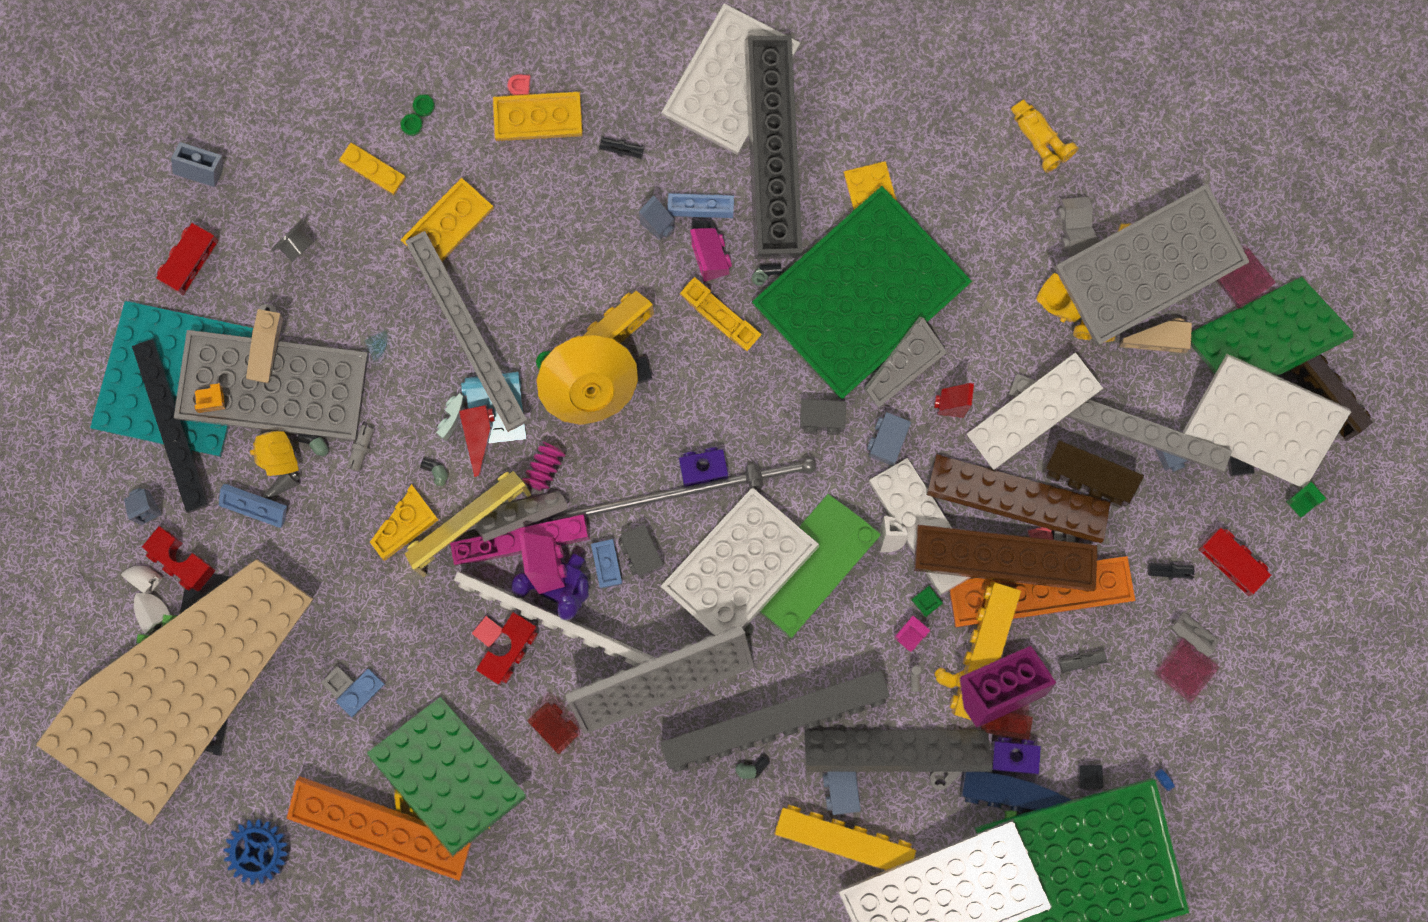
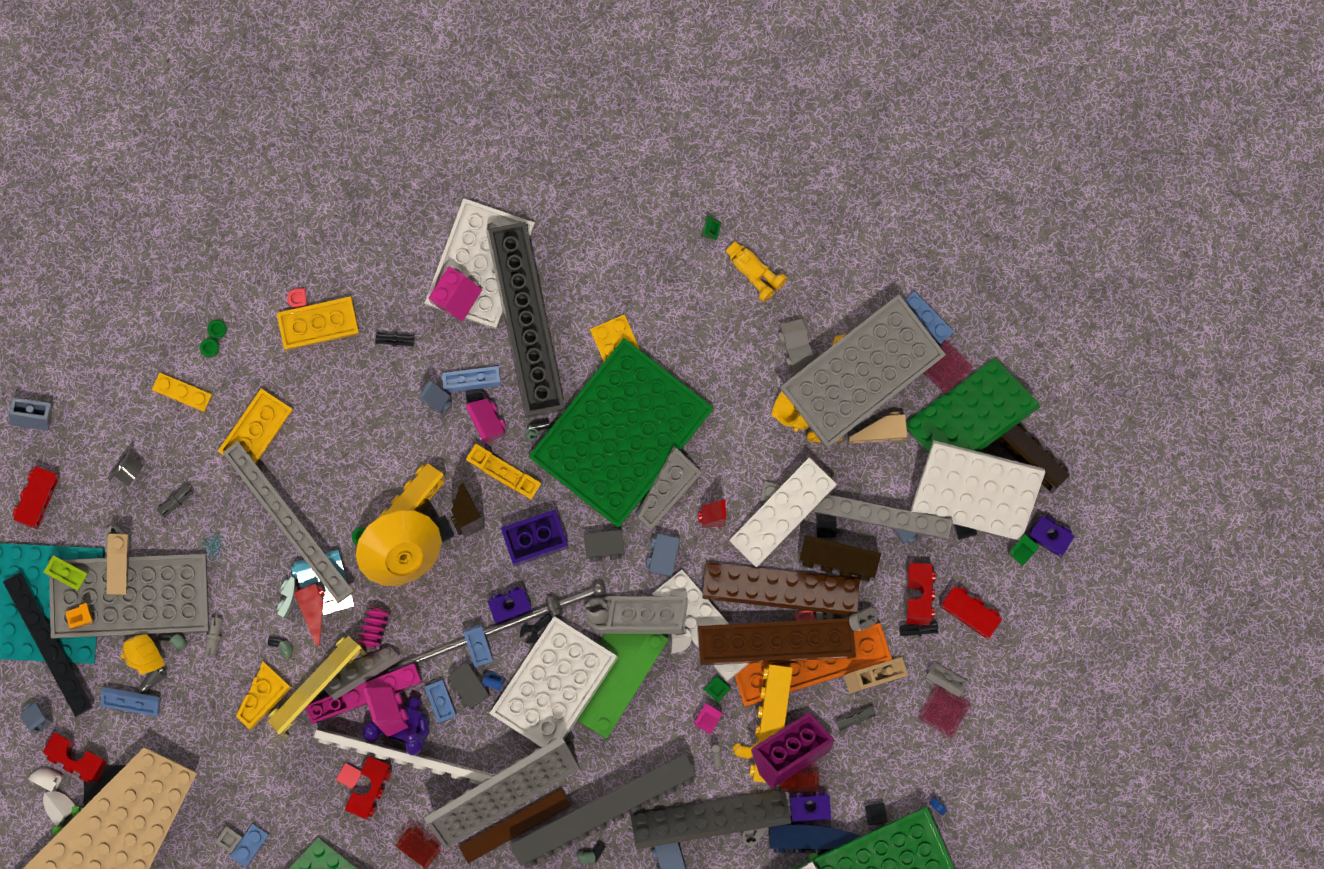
camera: 10 degrees left, 0 degrees up
none -> lime plate [44,555,88,591]
none -> dark grey pin [157,484,194,518]
none -> dark pink slope [429,266,483,322]
none -> dark brown slope [450,483,485,538]
none -> reddish brown tile [458,789,571,864]
none -> medium blue plate [463,624,493,667]
none -> blue tile [482,672,506,691]
none -> dark purple brick [501,509,569,567]
none -> black bar [520,614,552,644]
none -> light grey plate [584,596,688,634]
none -> green slope [701,216,721,240]
none -> black plate [816,517,837,538]
none -> tan slope [844,657,908,694]
none -> light grey beam [849,607,877,631]
none -> medium blue plate [904,291,954,345]
none -> red arch [906,563,936,625]
none -> dark purple brick [1028,516,1075,558]

